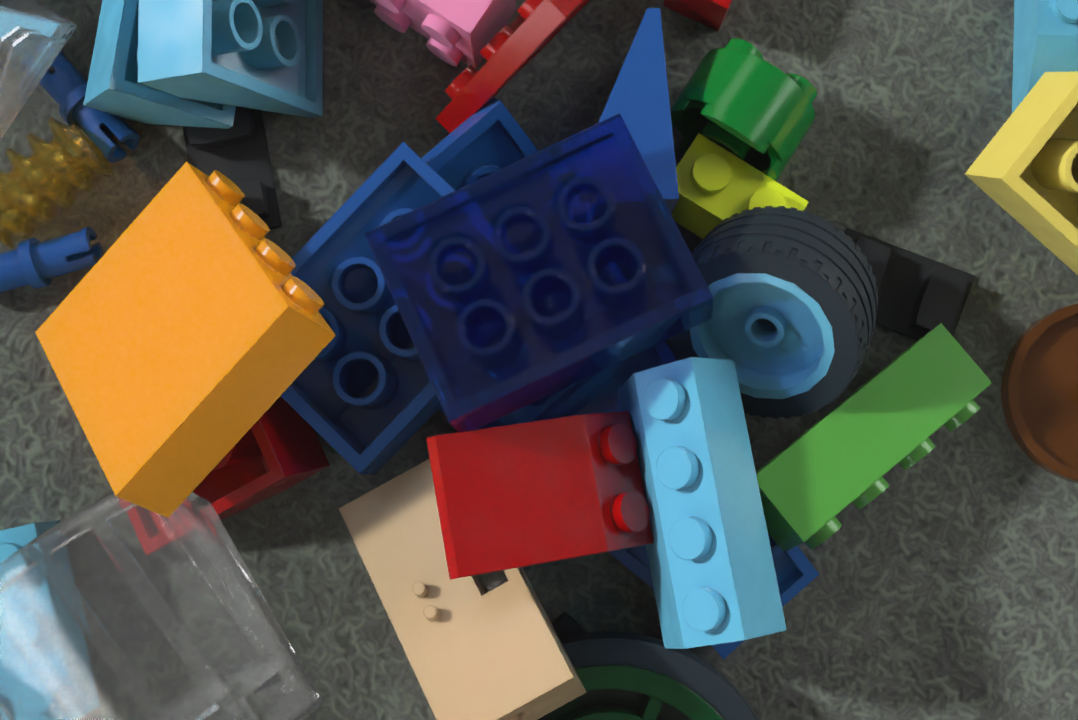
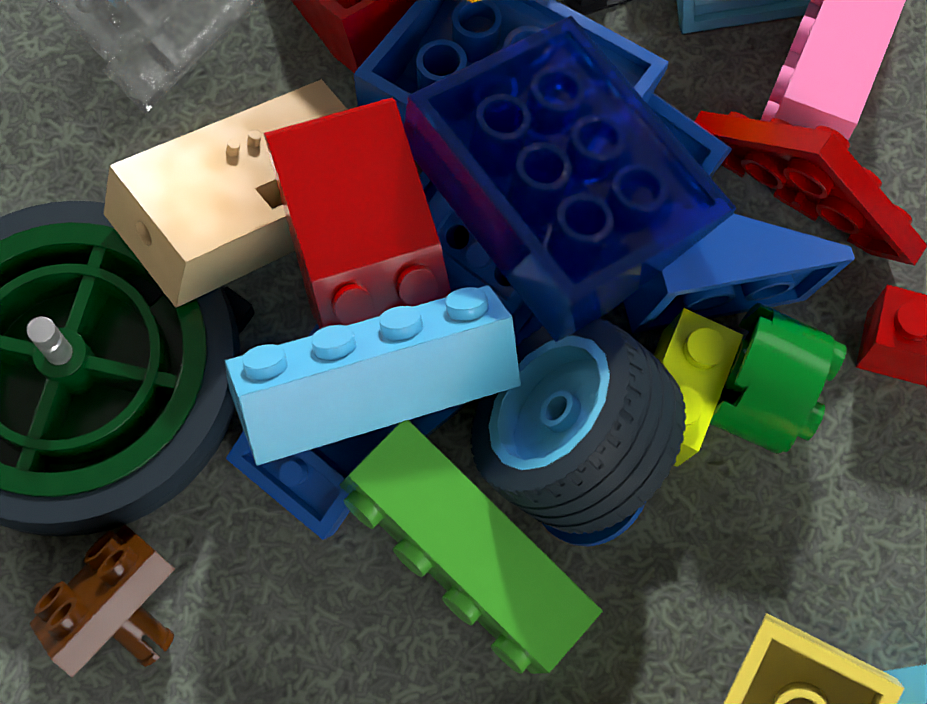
camera: 80 degrees right, 15 degrees down
black piece [844,228,975,340] -> none

